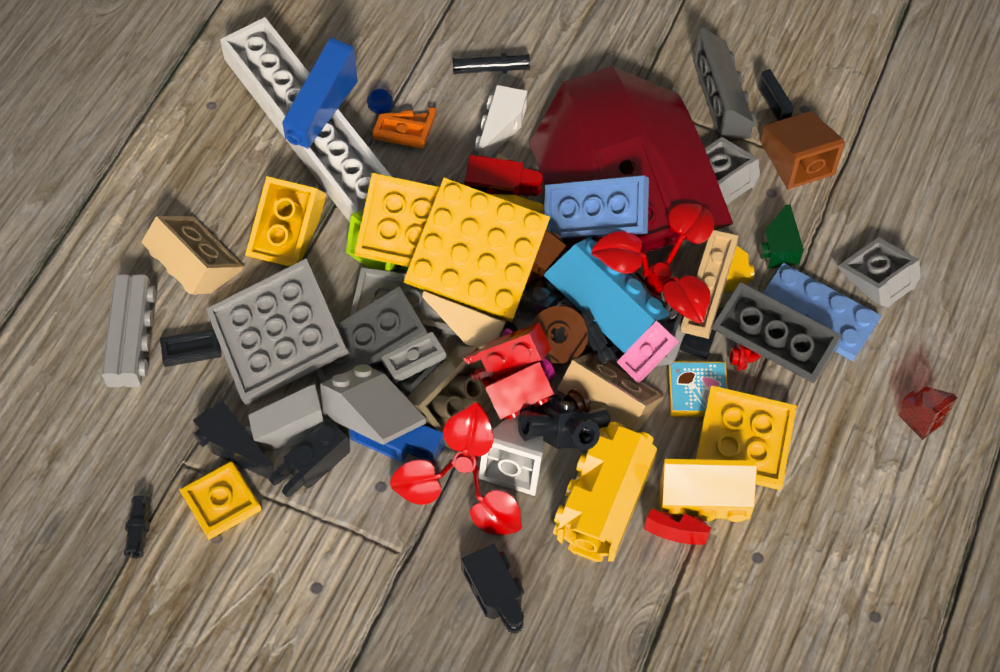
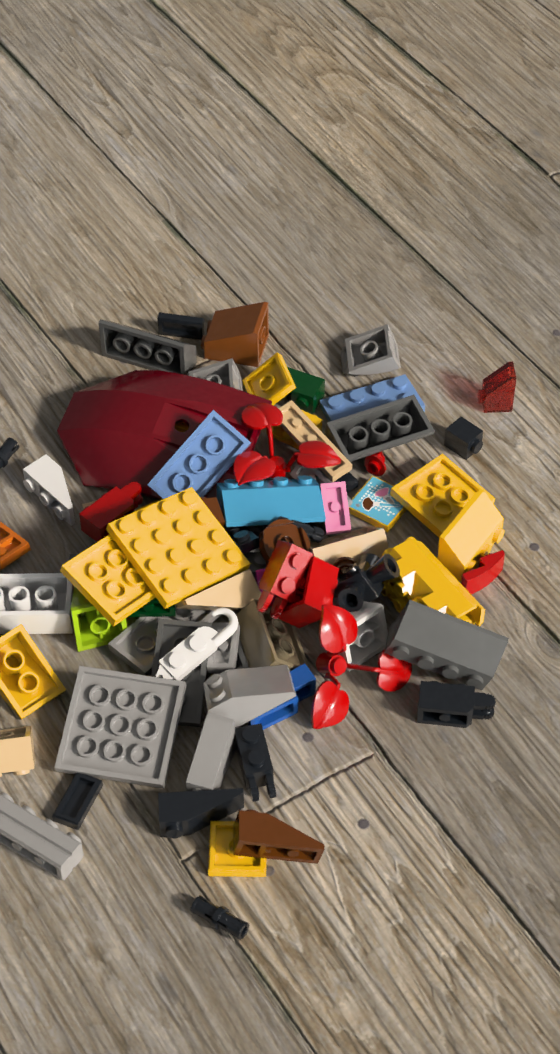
camera: 55 degrees left, 10 degrees down
none -> white plate [156,608,238,681]
none -> reddish brown slope [233,810,325,864]
none -> yellow tile [242,352,296,405]
none -> dark grey slope [384,600,509,690]
none -> black brick [444,417,483,460]

